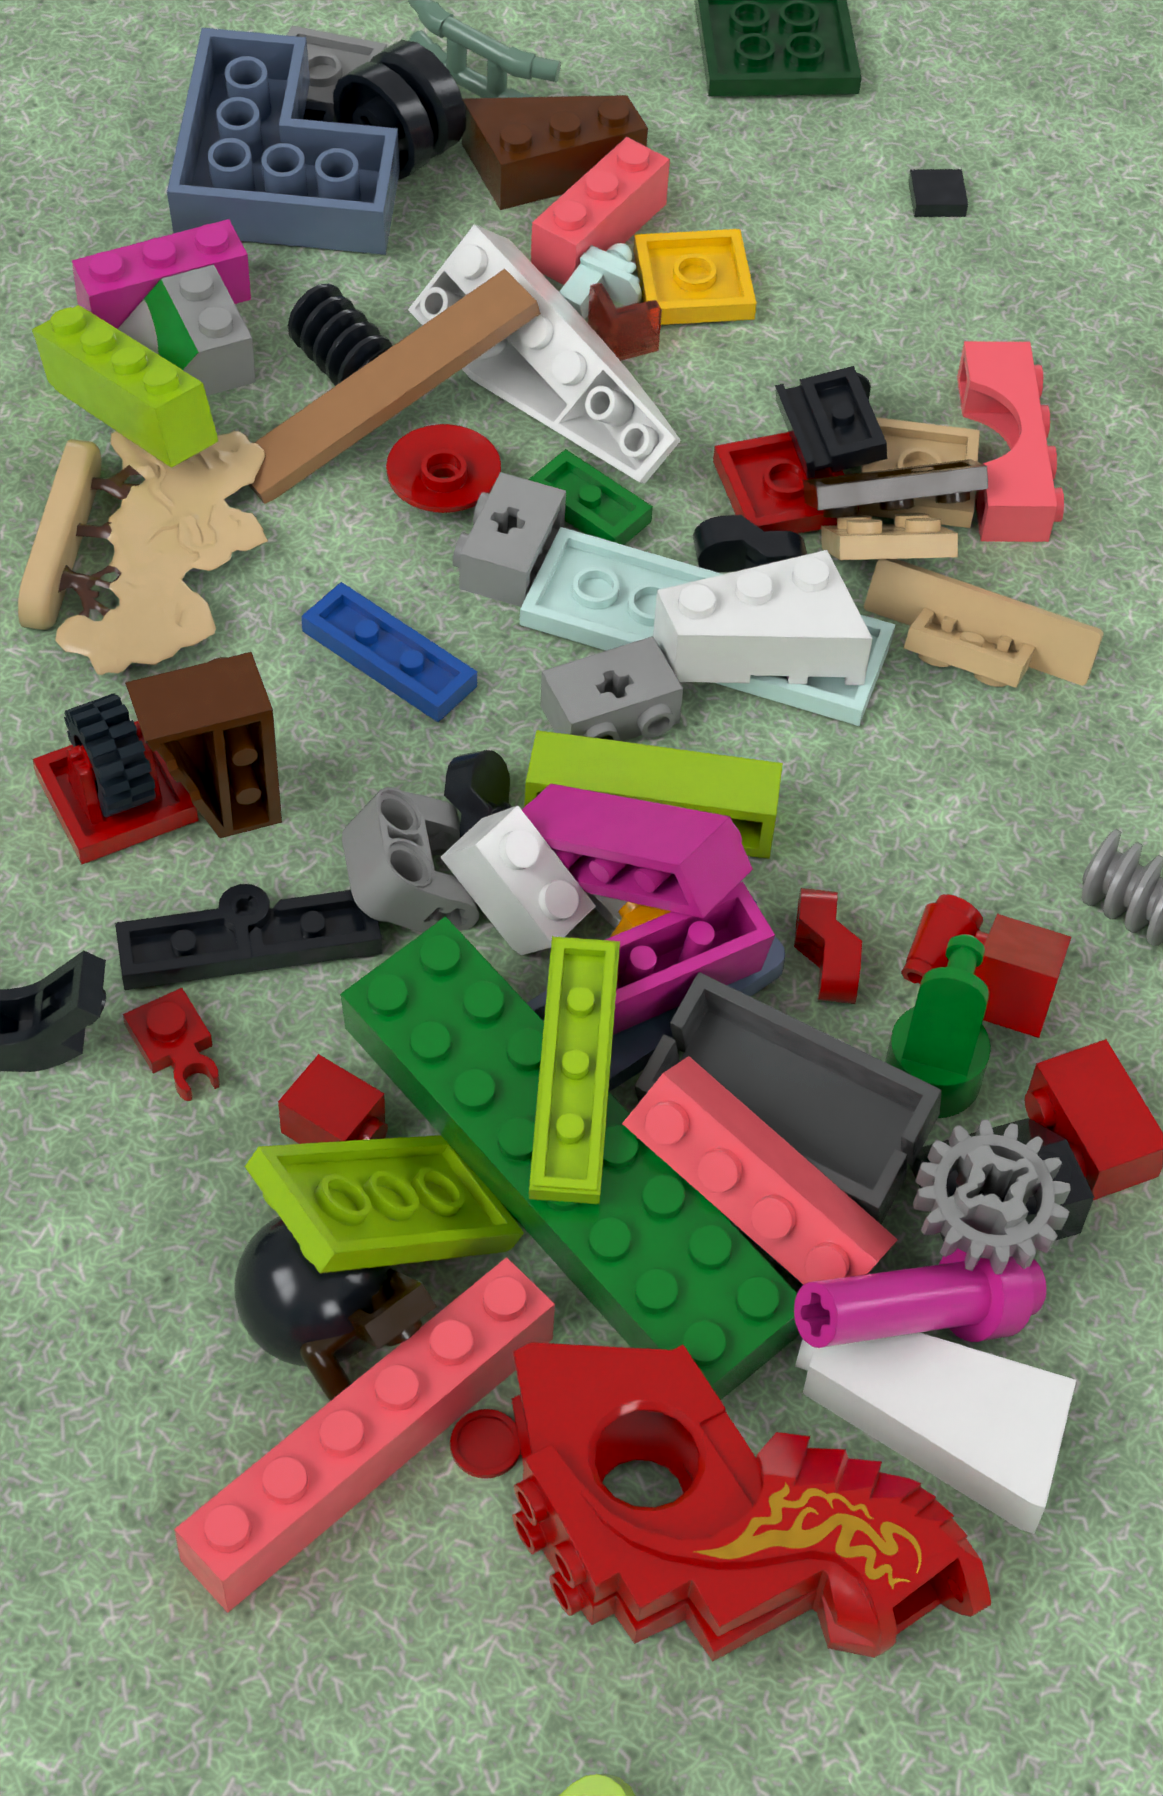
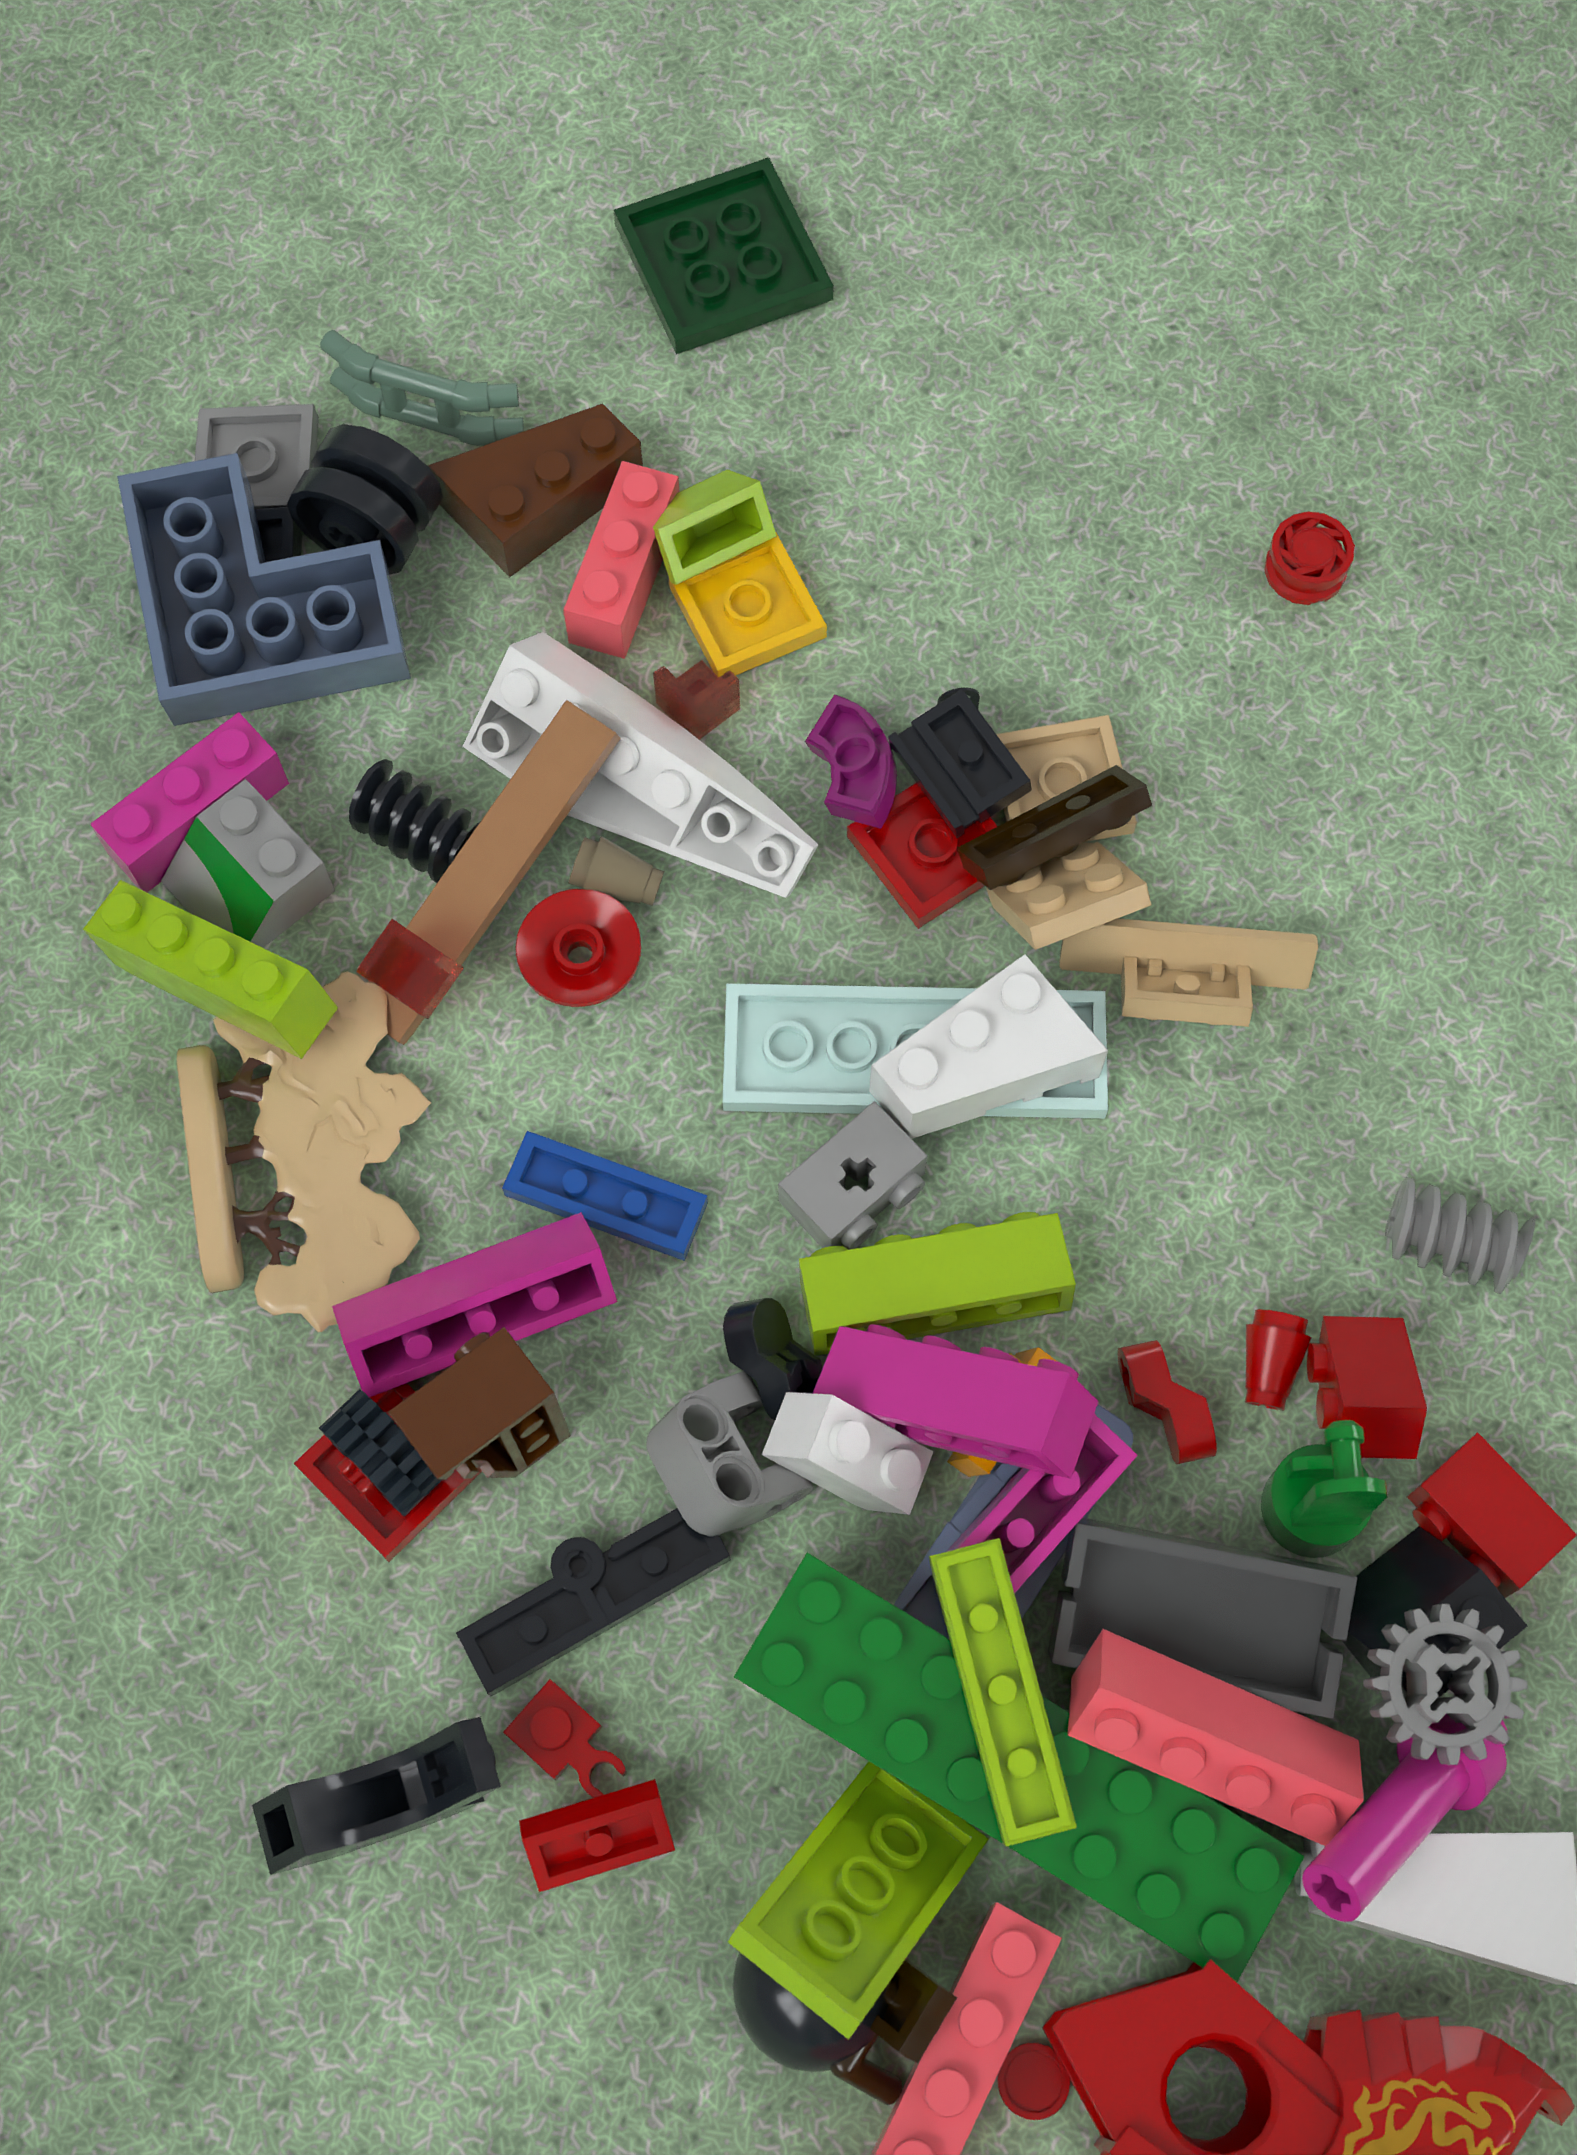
camera: 15 degrees left, 15 degrees up
red brick [278,1054,388,1144] -> none
light grey brick [453,472,566,607] -> none
green plate [528,449,653,545] -> none
light aqua piece [559,243,643,319] -> none
black piece [693,515,807,573] -> none
black tile [908,169,968,217] -> none
coral arch [957,341,1064,542] -> none
none -> dark pink brick [332,1212,618,1397]
none -> clear red panel [356,919,464,1019]
none -> red plate [519,1779,675,1892]
none -> dark tan cone [568,836,664,906]
none -> lime slope [653,469,776,585]
none -> magenta tile [805,695,897,829]

